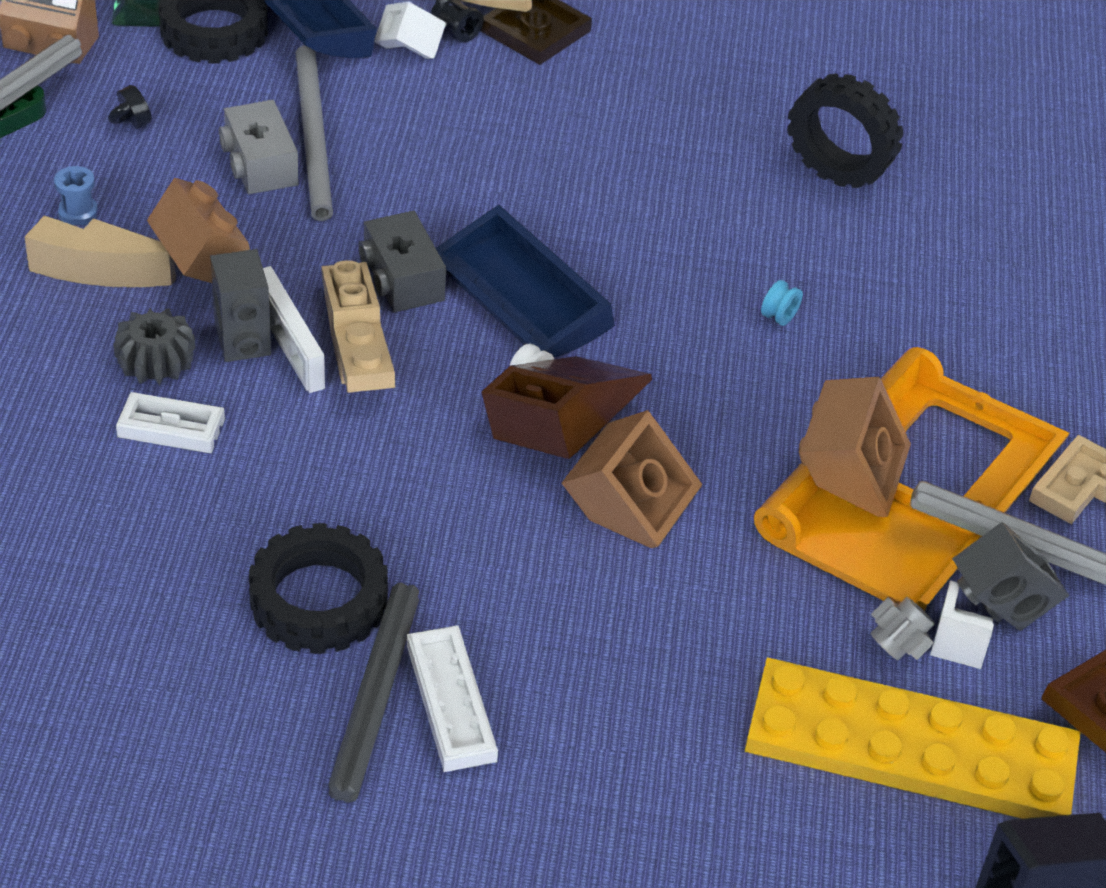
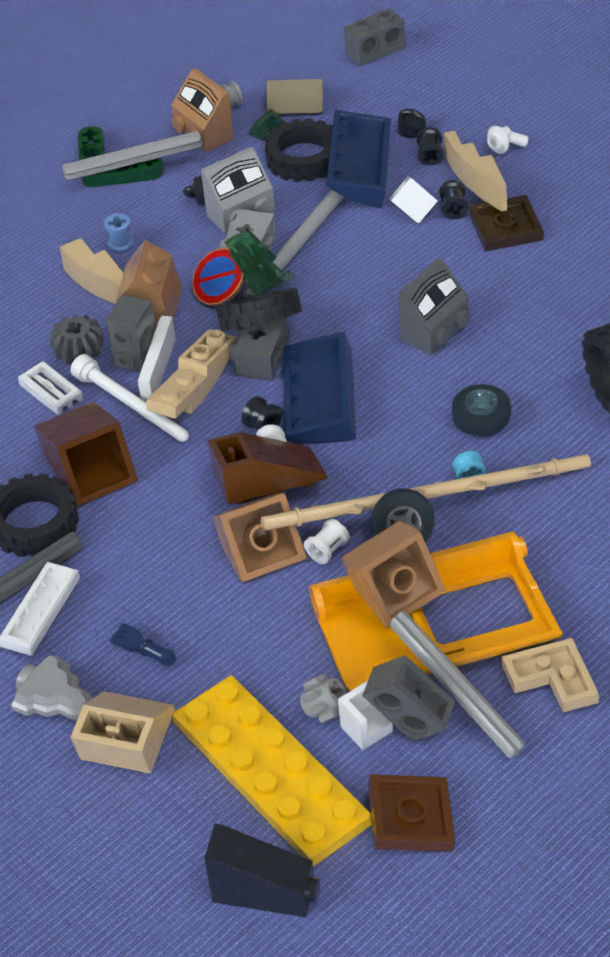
camera: 45 degrees right, 0 degrees up
none -> light grey rock [11,655,93,720]
none -> reddish brown slope [34,401,138,506]
none -> tan slope [70,691,175,774]
none -> white piece [71,354,189,442]
none -> dark blue piece [110,623,176,666]
none -> piece [192,248,246,306]
none -> light grey slope [201,147,275,234]
none -> black tyre [215,288,302,331]
none -> clear green wing [225,230,295,296]
none -> black wheel [241,396,283,431]
none -> tan plant [261,454,591,531]
none -> white bush [304,518,350,564]
none -> black wheel [372,488,435,542]
none -> dark grey slope [399,258,470,355]
none -> black wheel [452,384,511,436]

